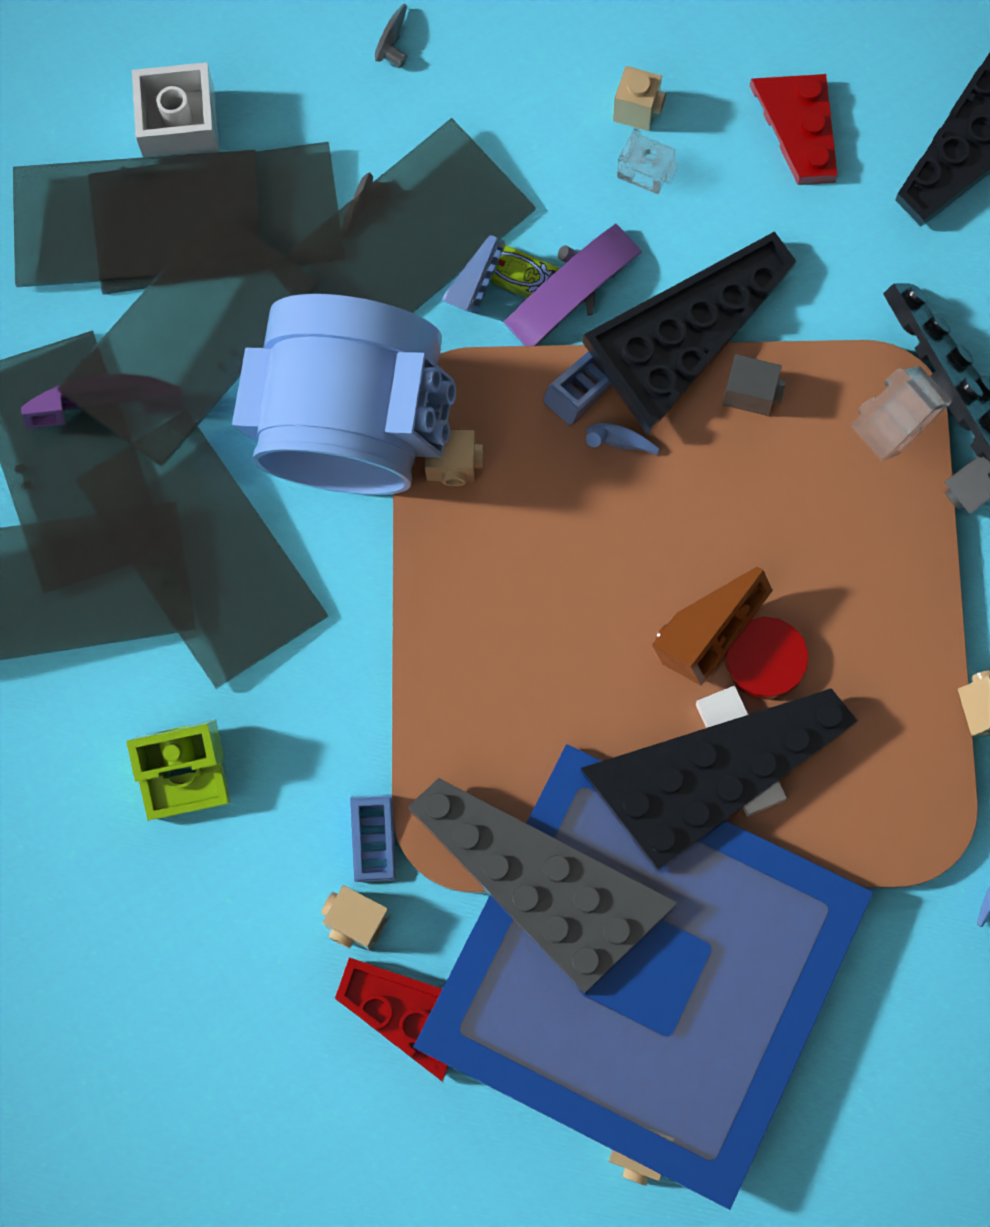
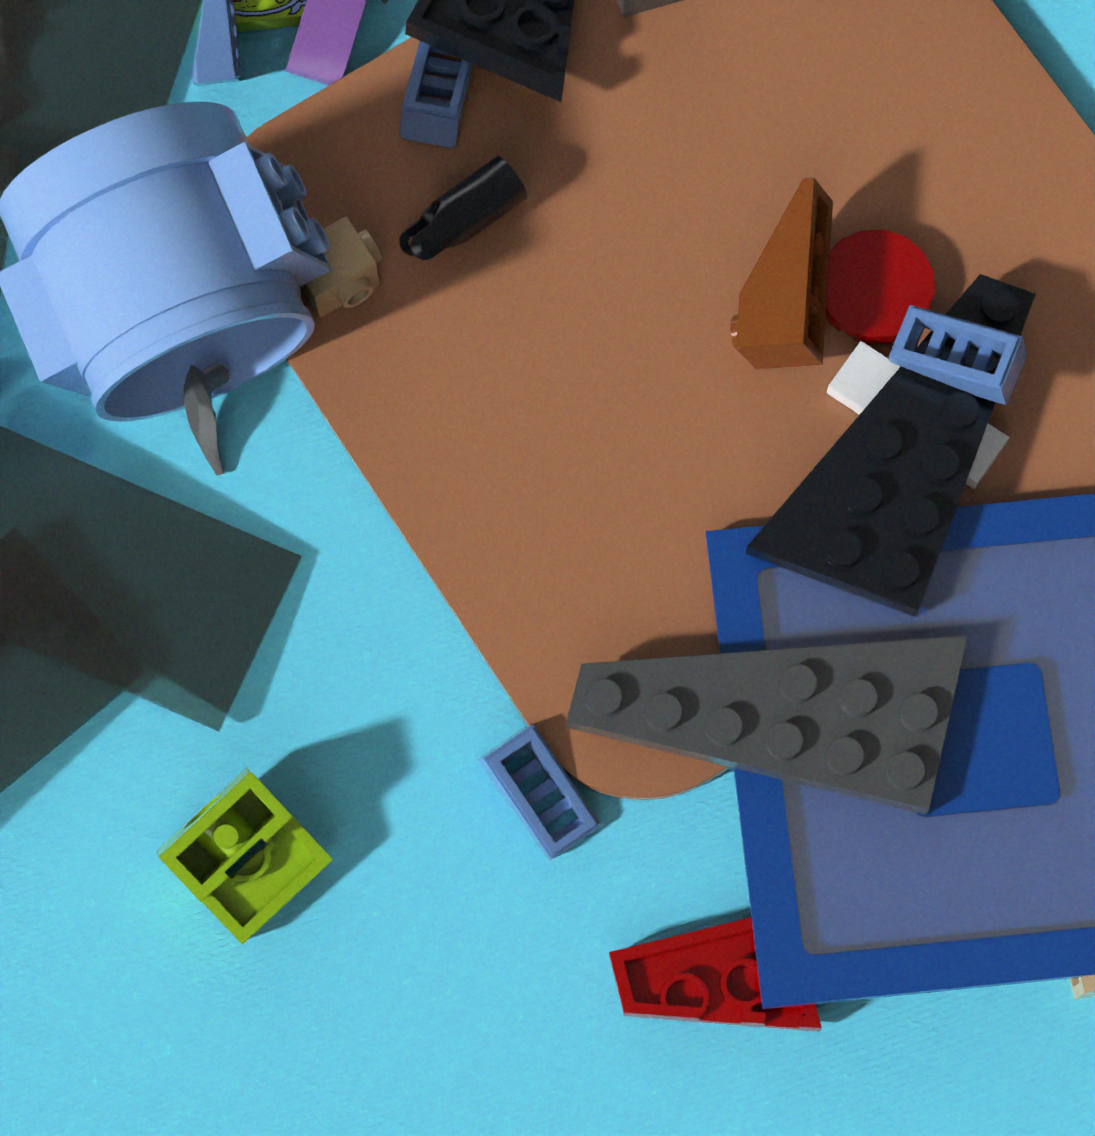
camera: 35 degrees left, 0 degrees up
tan brick [321,885,391,952] -> none
medium blue bar [585,423,659,455] -> none
none -> dark grey bar [184,362,229,475]
none -> black piece [399,156,527,260]
none -> medium blue slope [888,305,1027,405]

